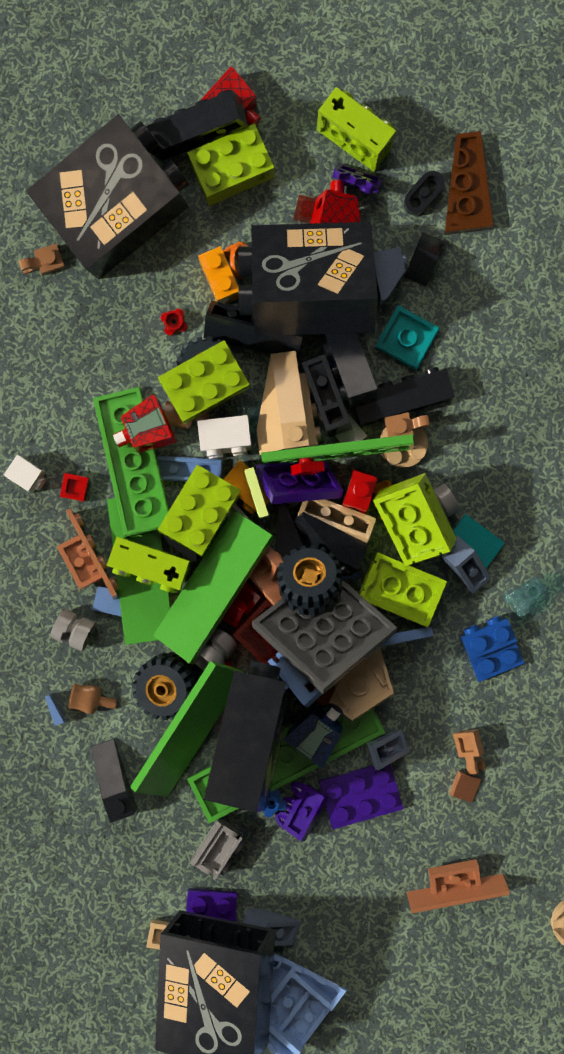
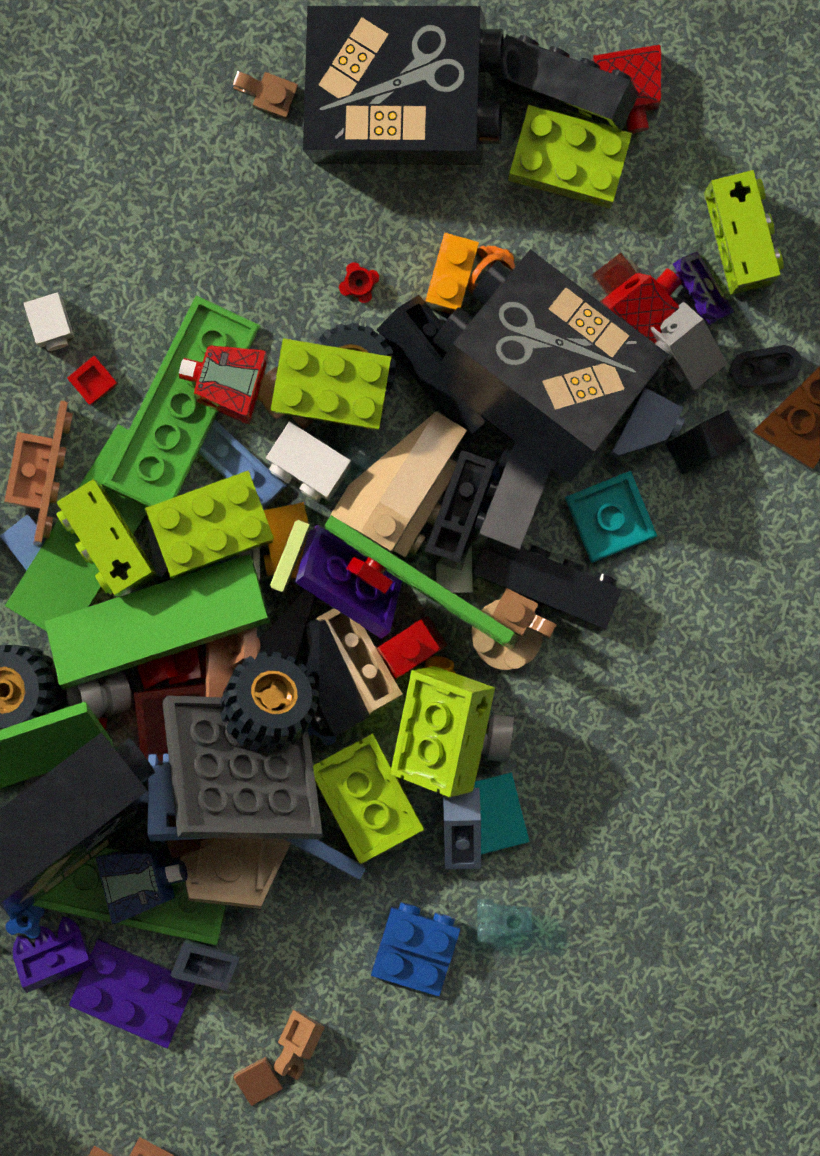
camera: 40 degrees right, 0 degrees up
none -> light grey hinge [650,302,727,390]

